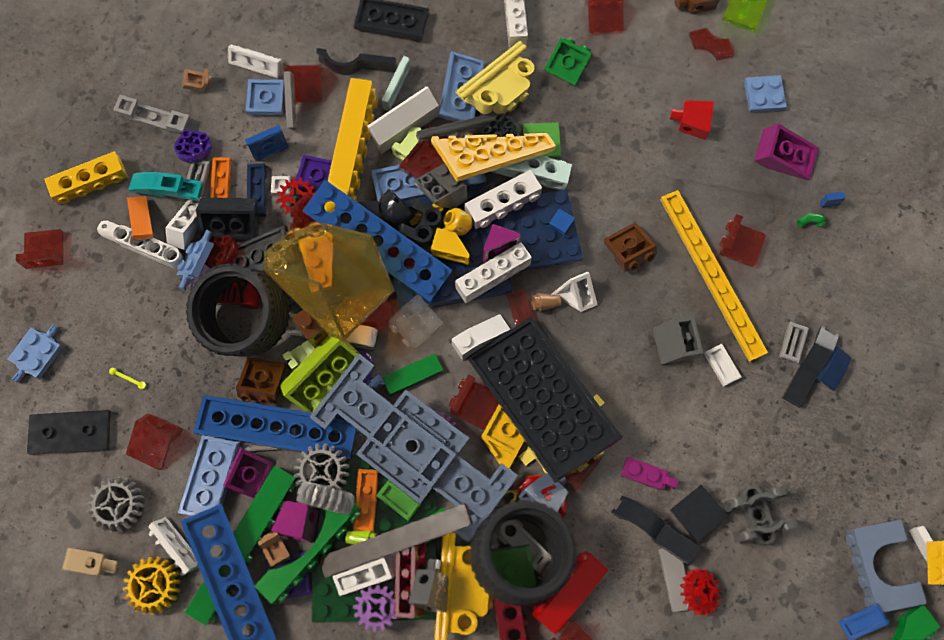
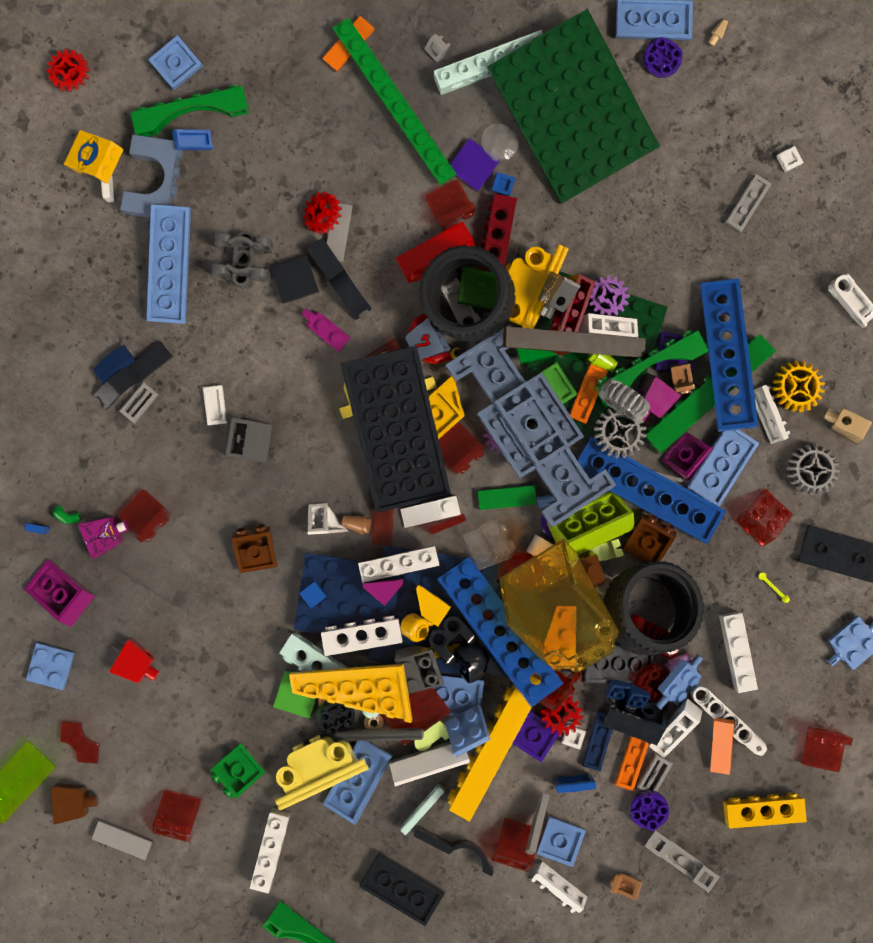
camera: 155 degrees left, 15 degrees up
teal slope [128,172,204,201] -> none
yellow plate [660,190,768,362] -> none
none -> magenta torso [78,517,129,559]
none -> medium blue plate [147,204,191,324]
none -> clear red tile [428,513,466,534]
none -> medium blue plate [445,705,491,757]
none -> dark blue slope [605,680,651,708]
none -> white brick [719,611,758,693]

